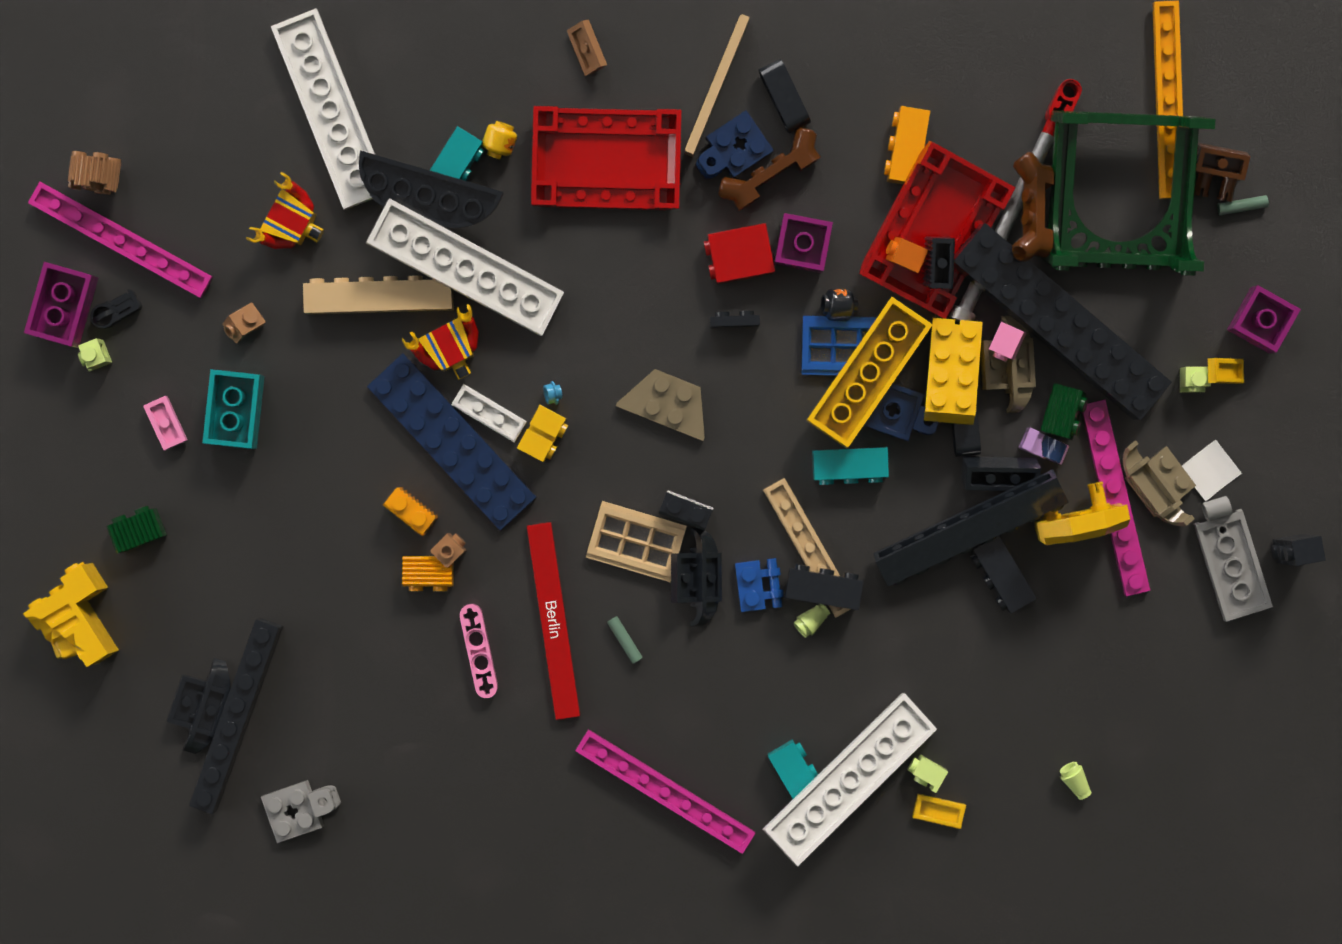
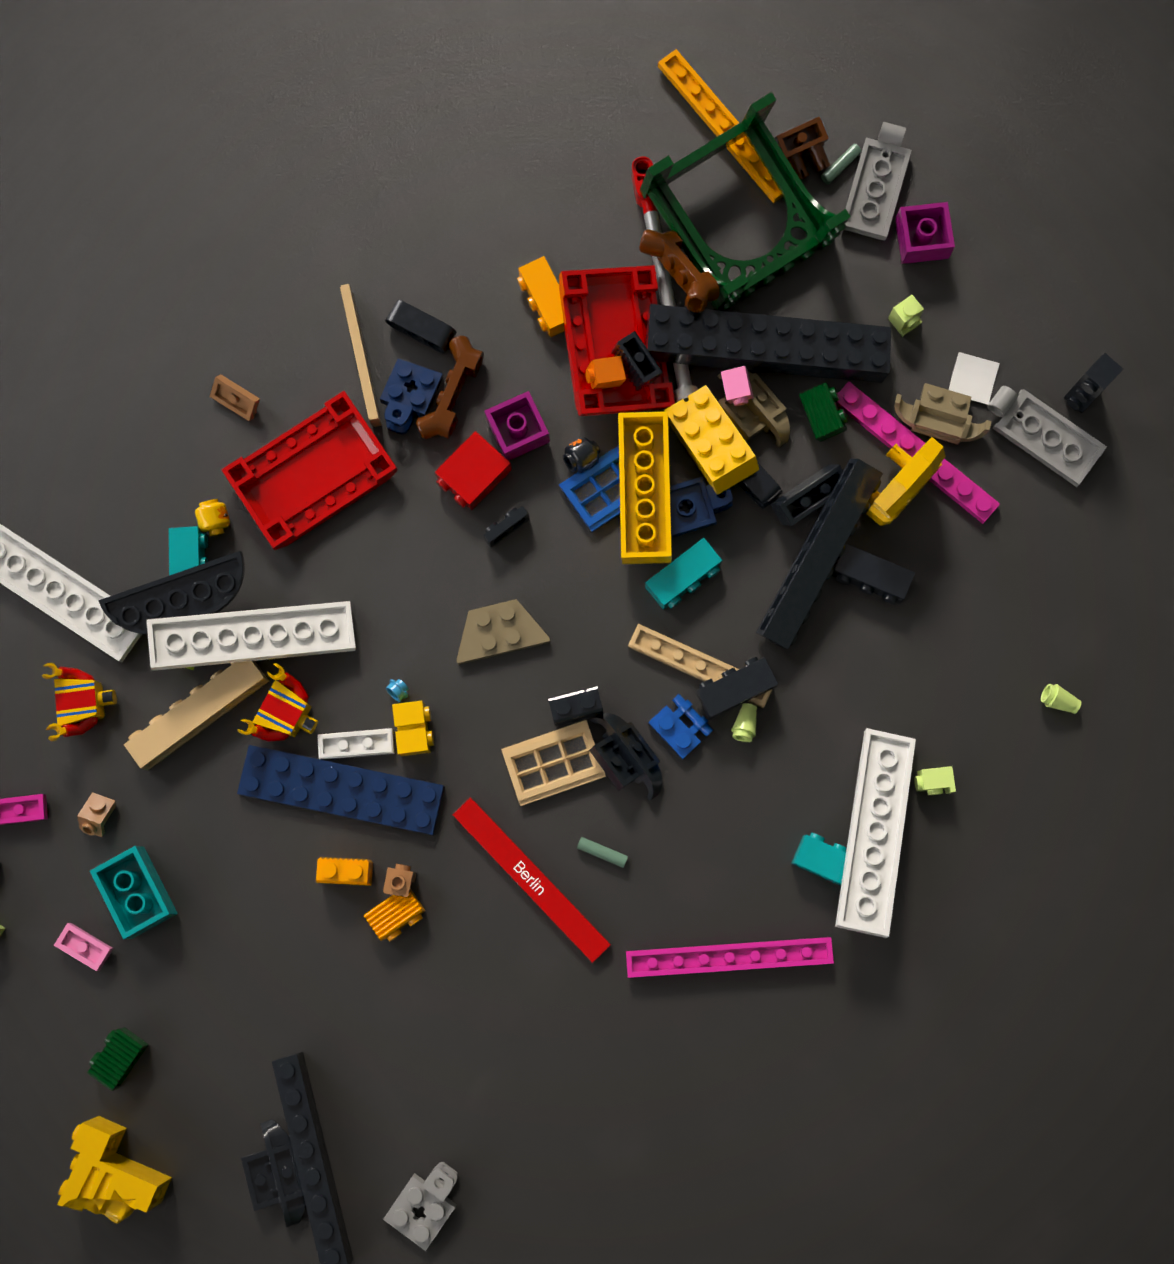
camera: 25 degrees left, 10 degrees down
bright pink beam [460,604,498,698] -> none
yellow tile [912,793,966,829] -> none
leg [1018,427,1069,465] -> none
yellow tile [1208,358,1244,384] -> none
none -> light grey hinge [844,122,912,241]

